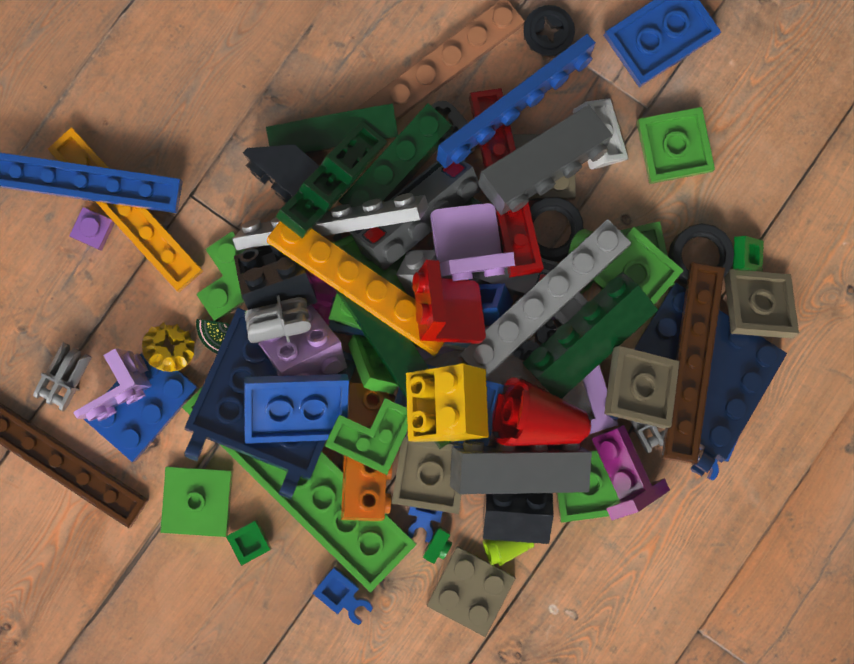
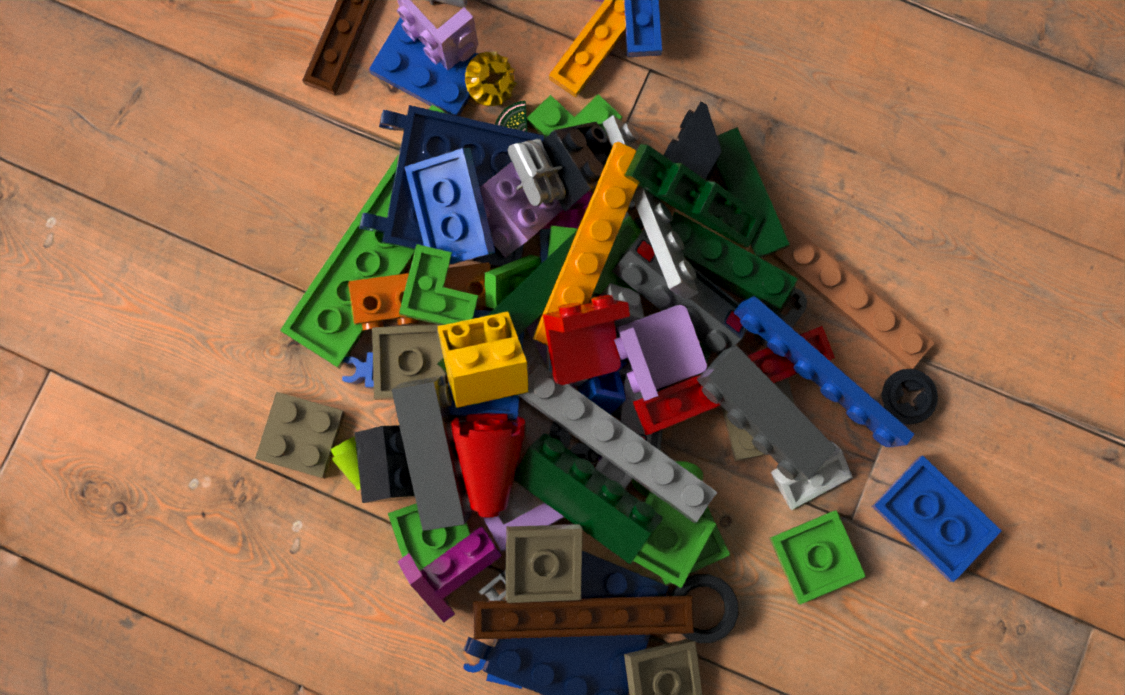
camera: 80 degrees right, 5 degrees down
bright green plate [160,466,233,537] -> none
green plate [226,520,272,566] -> none
blue plate [313,566,373,625] -> none
green plate [422,526,453,564] -> none
black tyre [530,197,584,261] -> none
green plate [733,236,764,272] -> none

